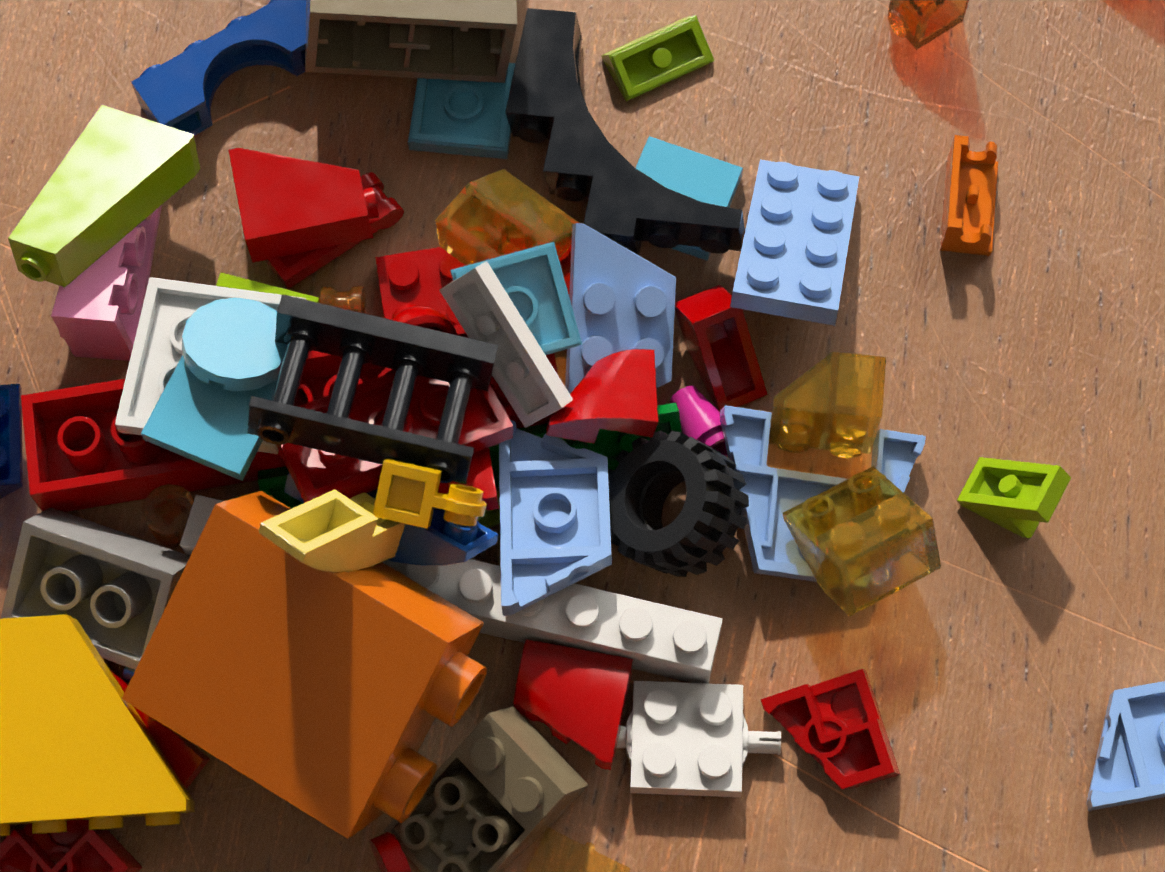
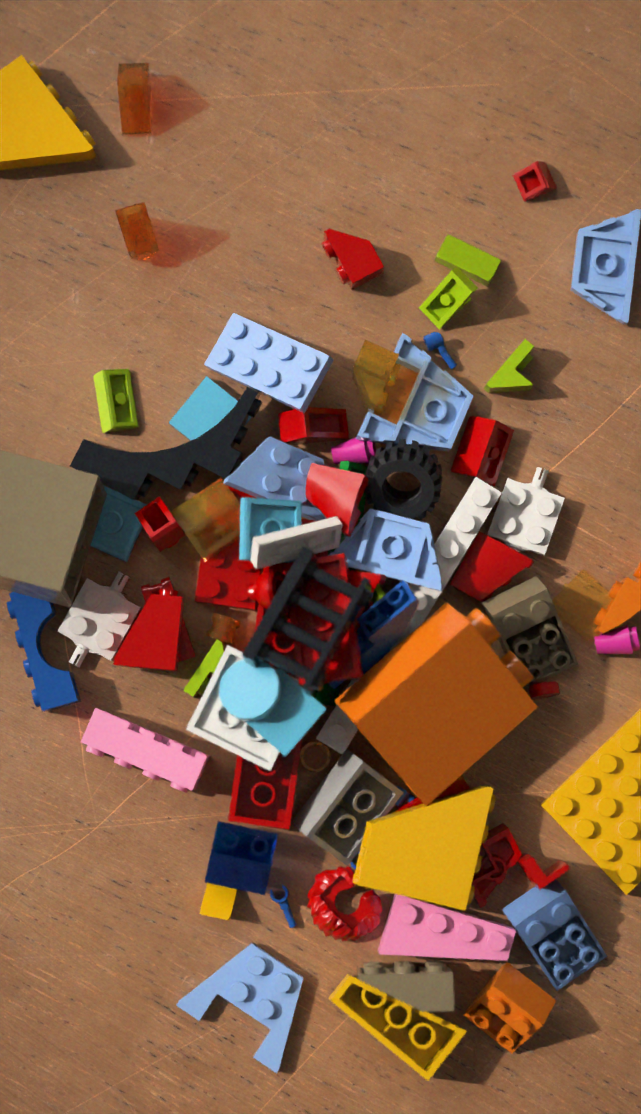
camera: 75 degrees left, 15 degrees up
slope [8,105,200,287] -> none
light yellow slope [258,490,405,572] -> none
yellow plate [373,458,487,529] -> none
red slope [760,668,901,790] -> none
clear yellow slope [783,466,941,617] -> none
orange hinge [940,135,998,256] -> none
none -> white plate [57,571,141,668]
none -> red slope [134,496,185,552]
none -> red slope [321,229,384,290]
none -> blue hand [423,332,457,369]
none -> lime slope [435,234,501,287]
none -> red panel [451,416,514,487]
none -> lime slope [484,339,534,393]

